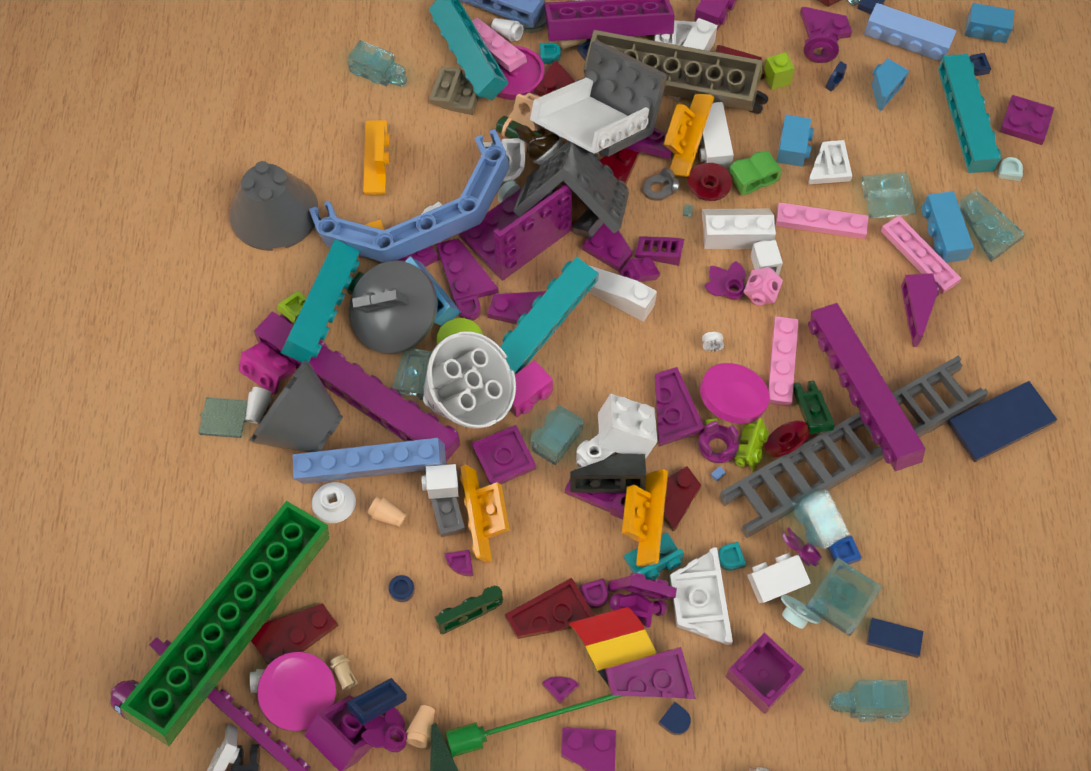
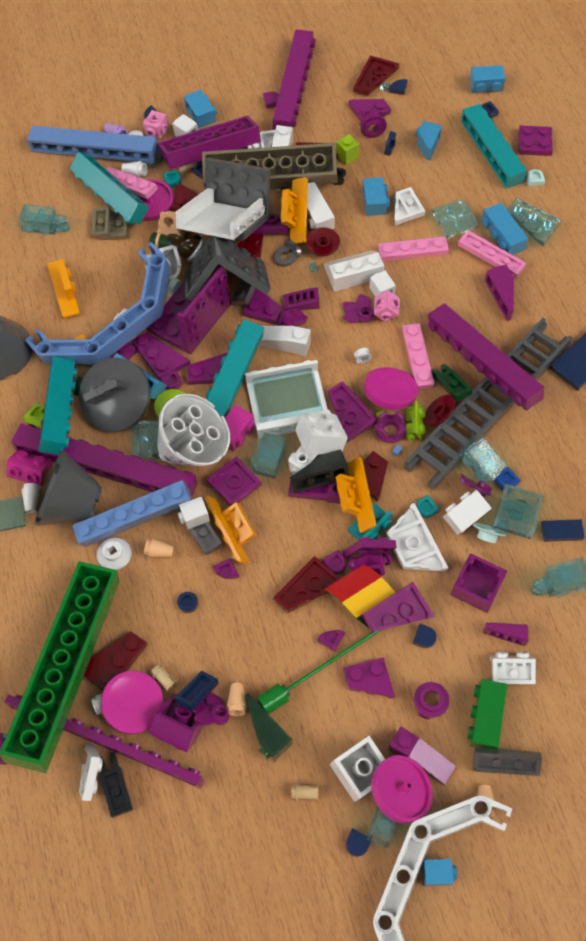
camera: 15 degrees left, 0 degrees up
dark green hinge [435,585,503,635] -> none
bright green brick [729,151,782,195] -> none
light blue brick [864,3,957,61] -> none
none -> clear light blue panel [245,360,330,439]
none -> magenta slope [483,623,528,646]

